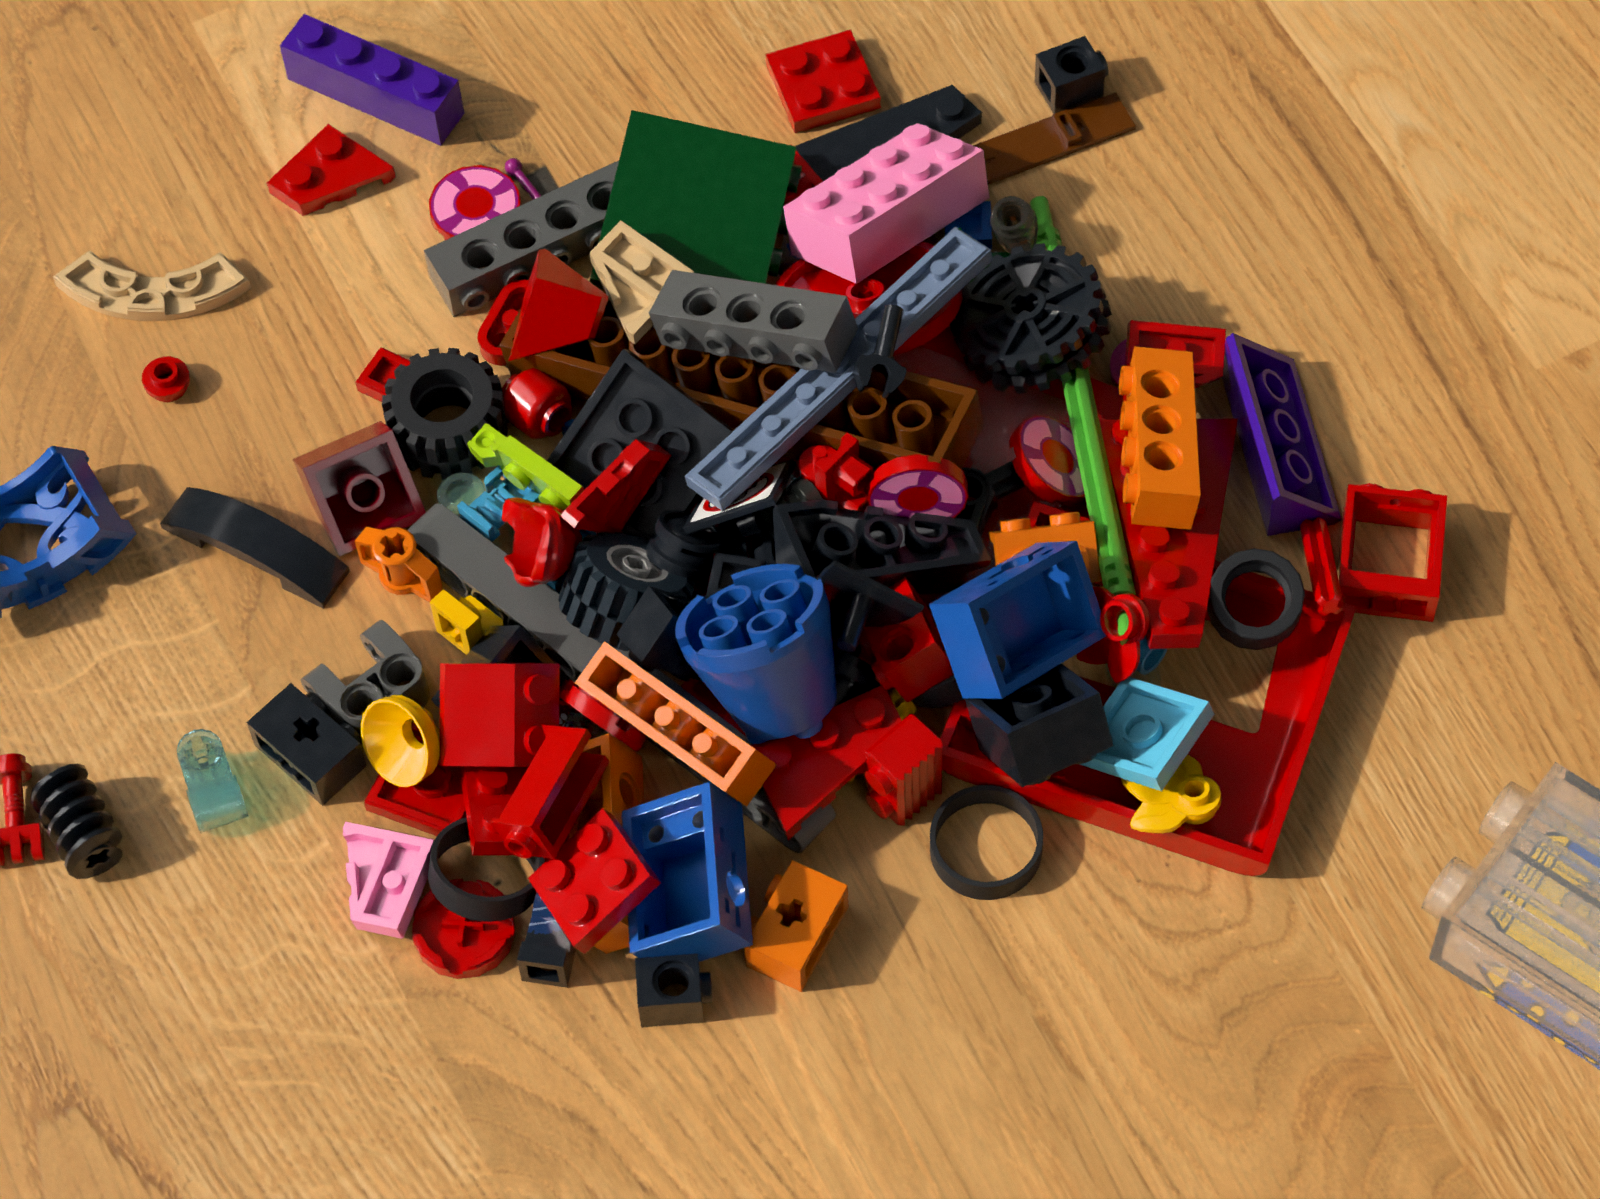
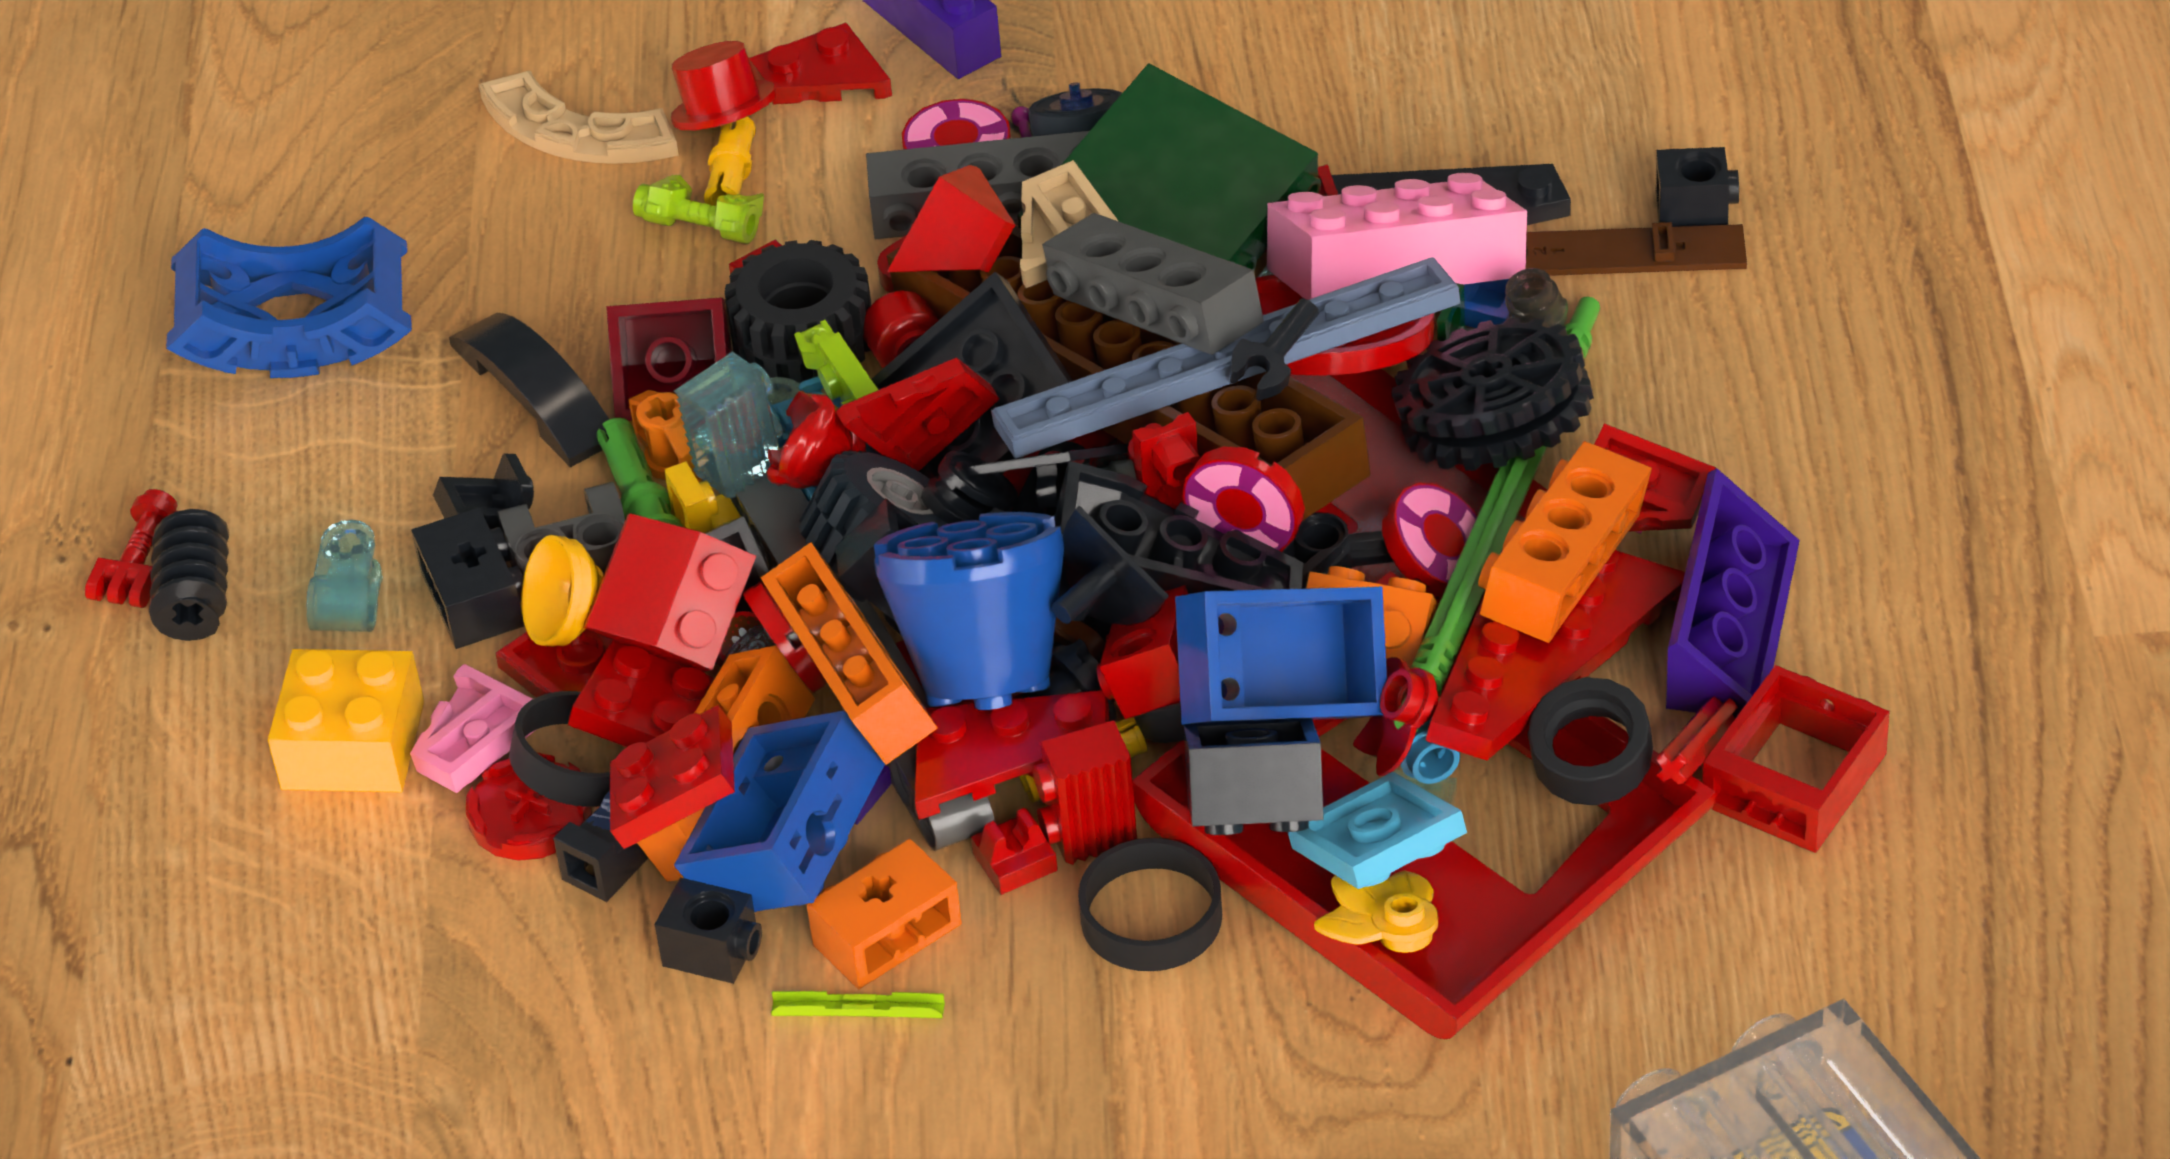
camera: 25 degrees right, 15 degrees down
red plate [142,356,190,402] -> none
red window [490,725,610,859] -> none
red plate [765,30,881,133] -> none
none -> yellow brick [268,649,425,792]
none -> black bracket [433,453,534,529]
none -> bright green pin [597,417,683,527]
none -> lime piece [633,175,764,244]
none -> red piece [671,41,776,131]
none -> clear light blue brick [674,351,783,498]
none -> yellow pin [704,116,756,206]
none -> lime piece [771,991,945,1019]
none -> red tile [971,808,1058,895]
none -> black wheel [1029,82,1122,136]

